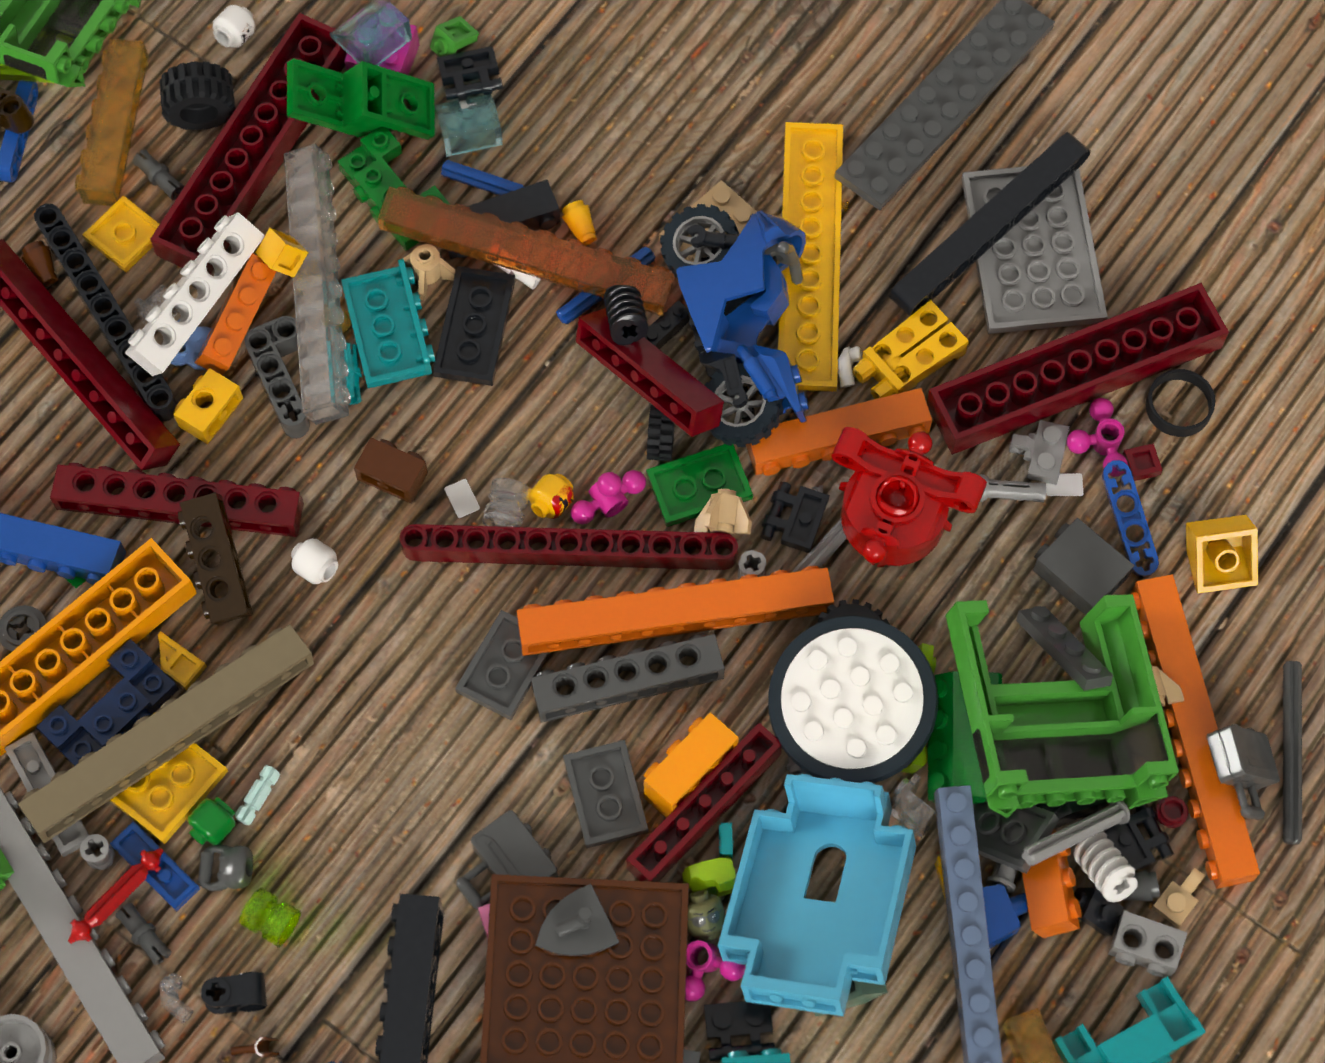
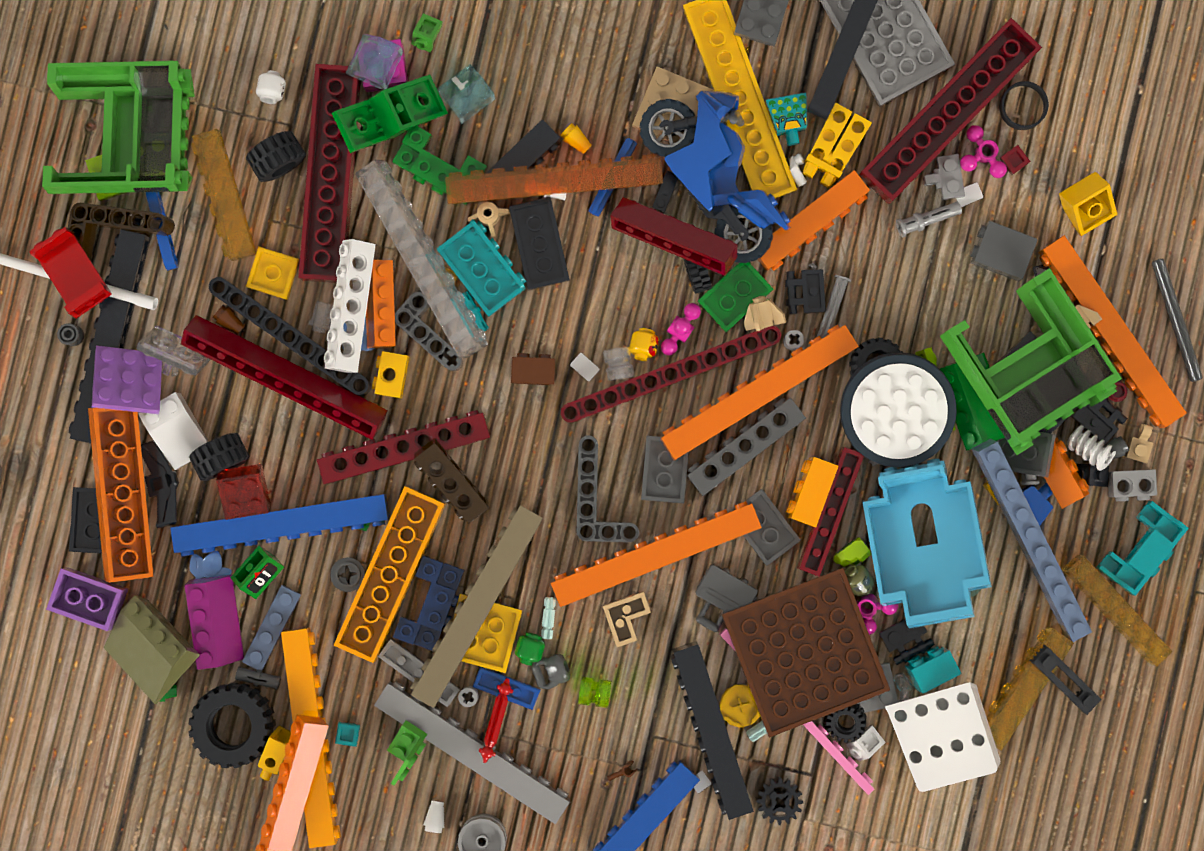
camera: 20 degrees left, 20 degrees up
dark grey pin [115,902,172,965] -> none
dark grey pin [132,149,185,200] -> none
yellow tile [158,631,207,690] -> none
clear arm [159,973,193,1024] -> none
black piece [201,972,267,1014] -> none
yellow brick [255,228,309,278] -> none
white head [291,538,338,584] -> none
black plate [437,46,503,101] -> none
blue axle [441,160,524,195] -> none
dark grey shield [535,884,619,956] -> none
black piece [604,285,648,345] -> none
teal tile [719,823,733,861] -> none
red piece [831,427,987,567] -> none
clear bracket [891,774,936,838] -> none
dark grey plate [1016,606,1114,691] -> none
light grey axle [1021,801,1130,866] -> none
blue beam [1102,460,1159,577] -> none
dark grey piece [1206,724,1280,820] -> none
none -> orange brick [551,501,762,607]
none -> dark grey beam [577,435,639,542]
none -> tan brick [603,591,651,647]
none -> yellow tile [719,684,760,728]
none -> teal torso [765,93,807,146]

